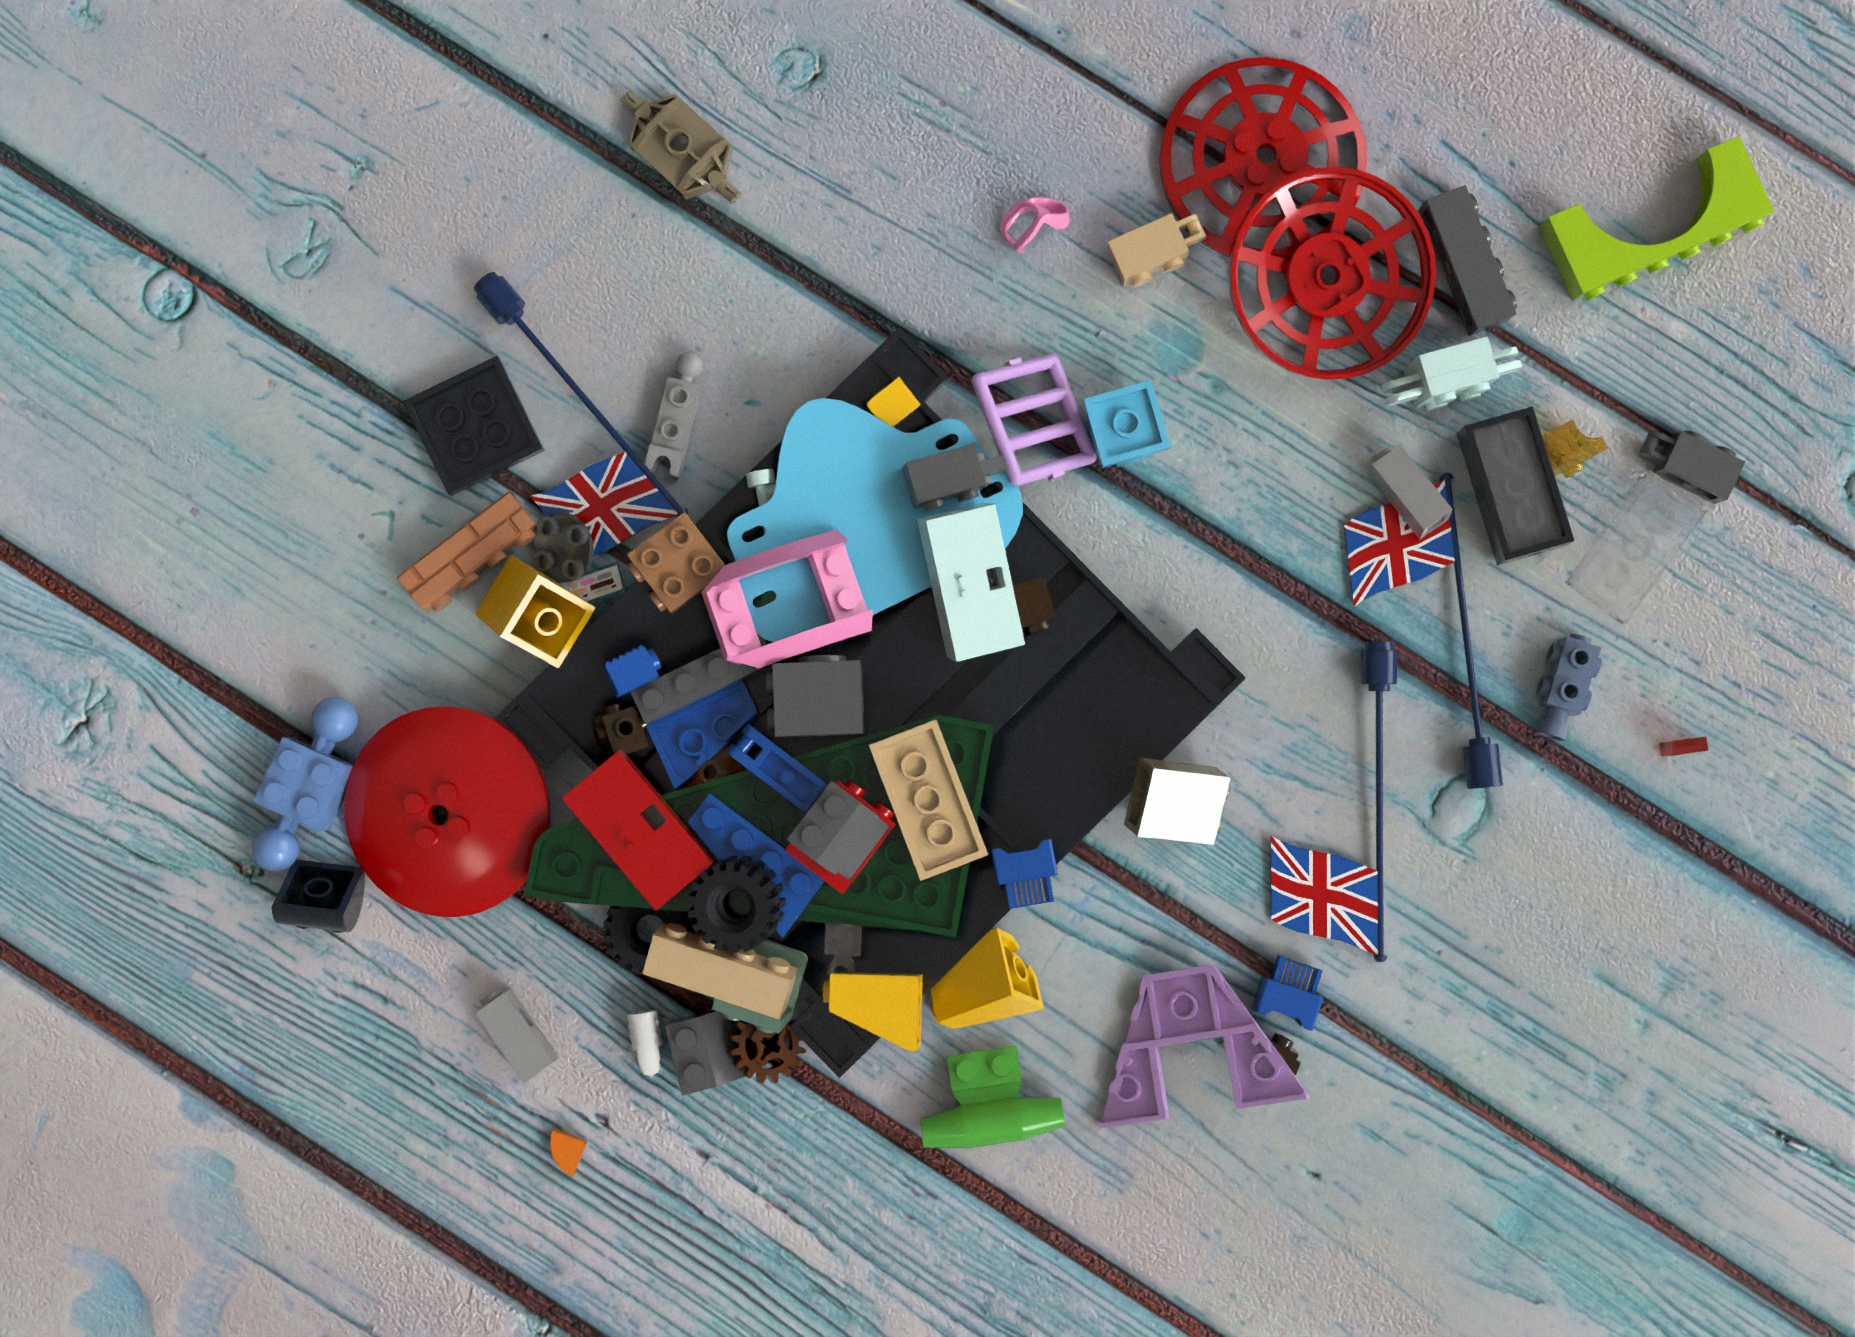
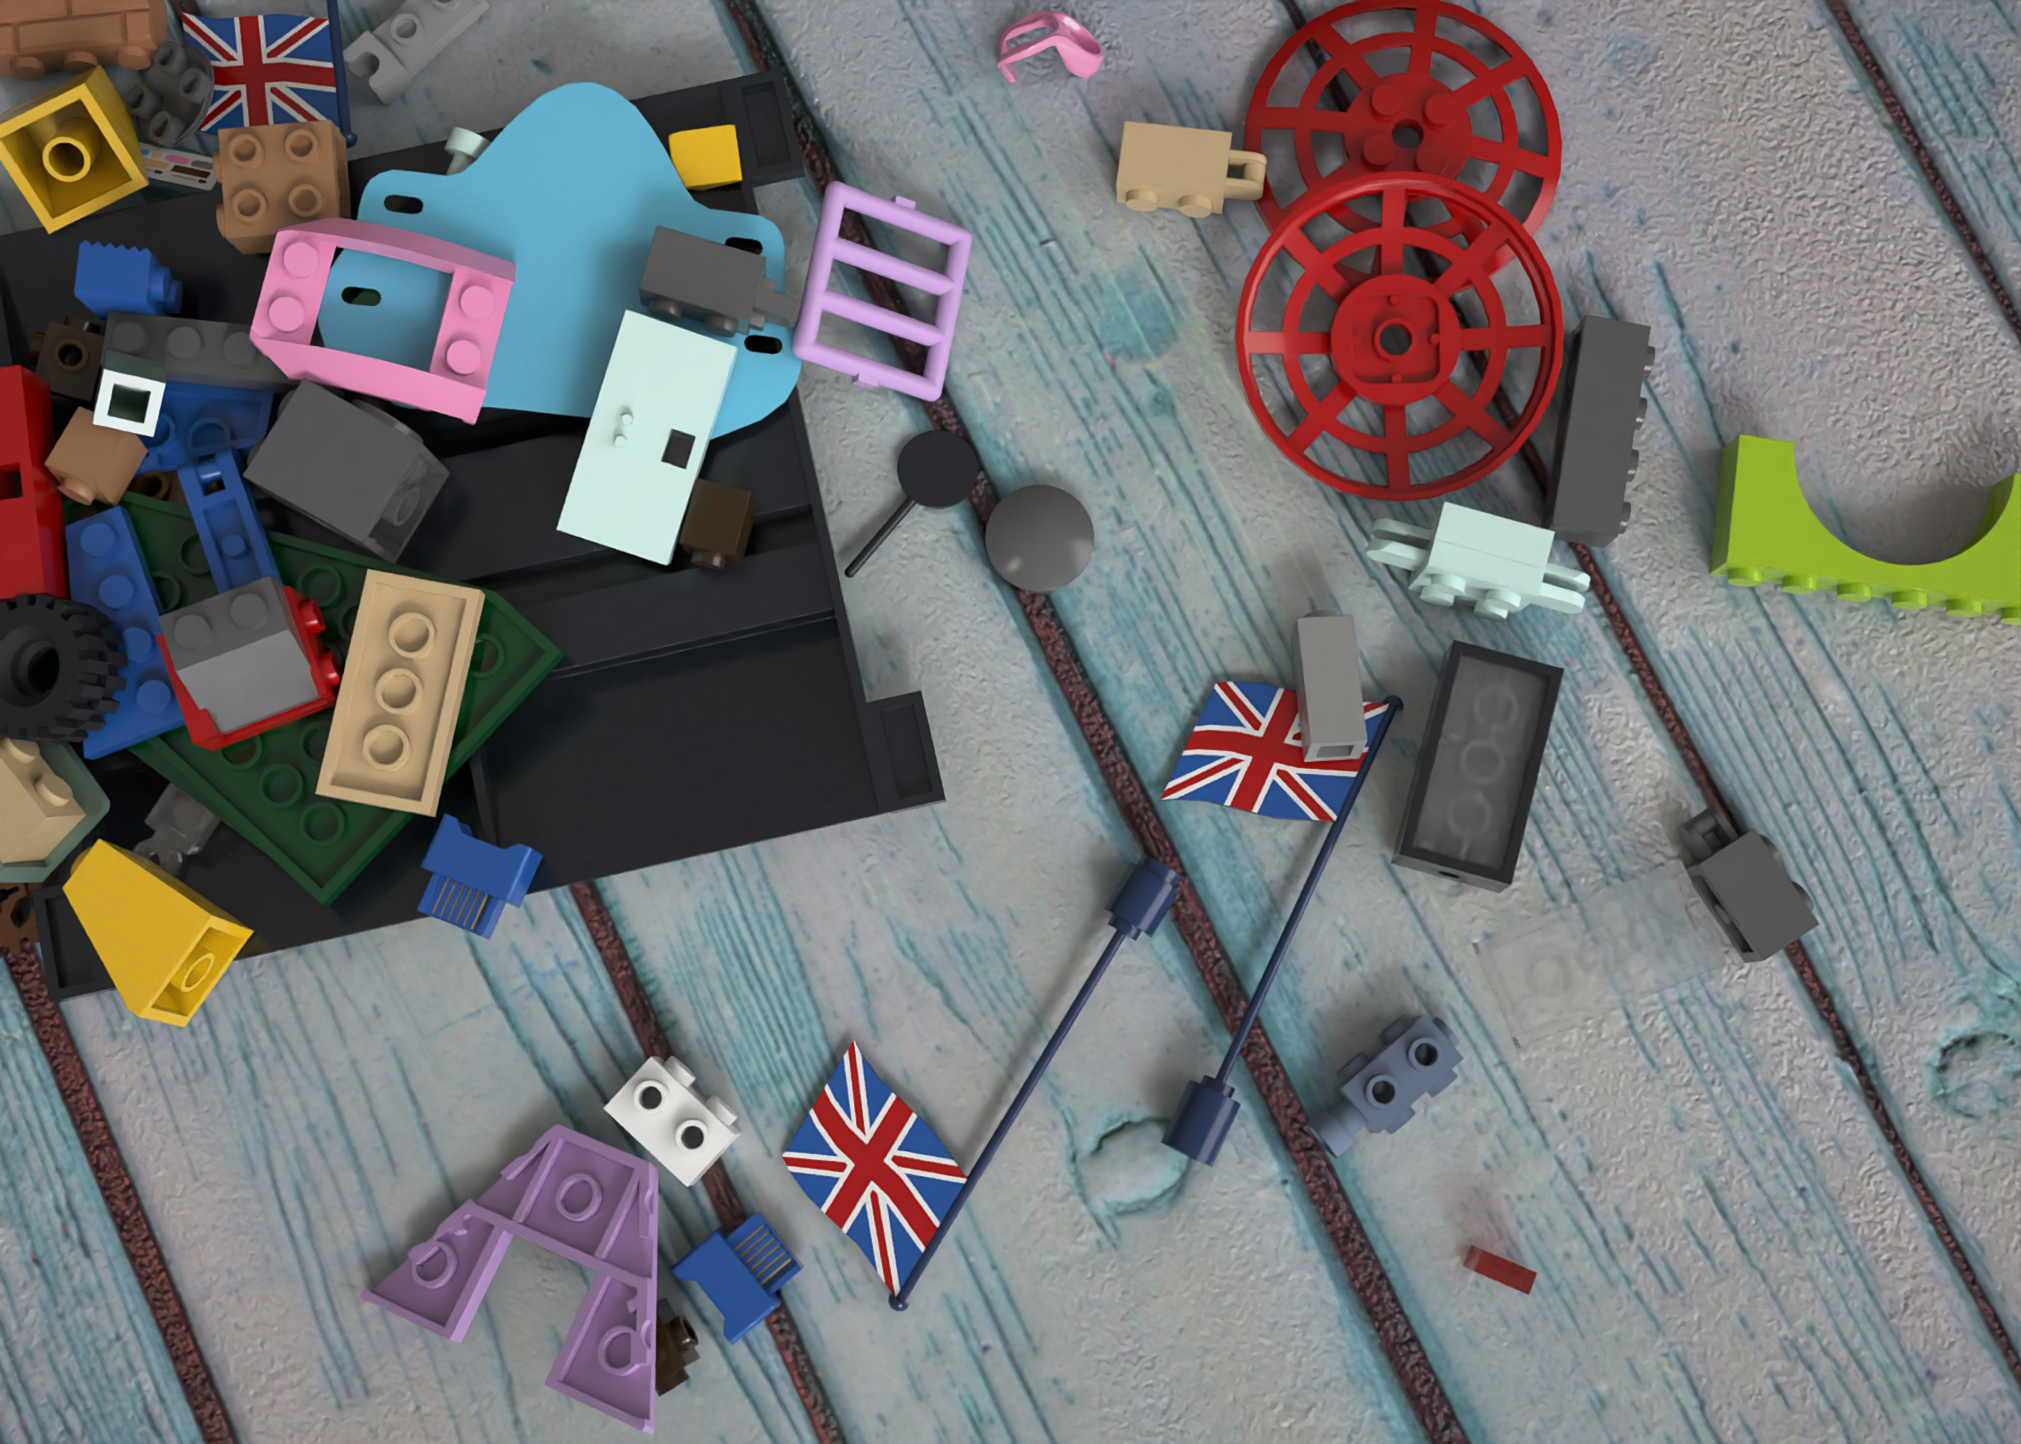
camera: 30 degrees right, 5 degrees down
bright green plate [920,1046,1065,1149] -> none
yellow slope [930,928,1044,1029] -> none
medium azure panel [1083,380,1171,468] -> none
brick [1124,757,1230,845] -> none
clear yellow brick [1542,420,1608,478] -> none
none -> medium nougat brick [44,406,148,507]
none -> sand green brick [92,349,166,437]
none -> white brick [603,1056,741,1187]
none -> black piece [844,430,978,578]
none -> dark grey dish [985,485,1094,594]

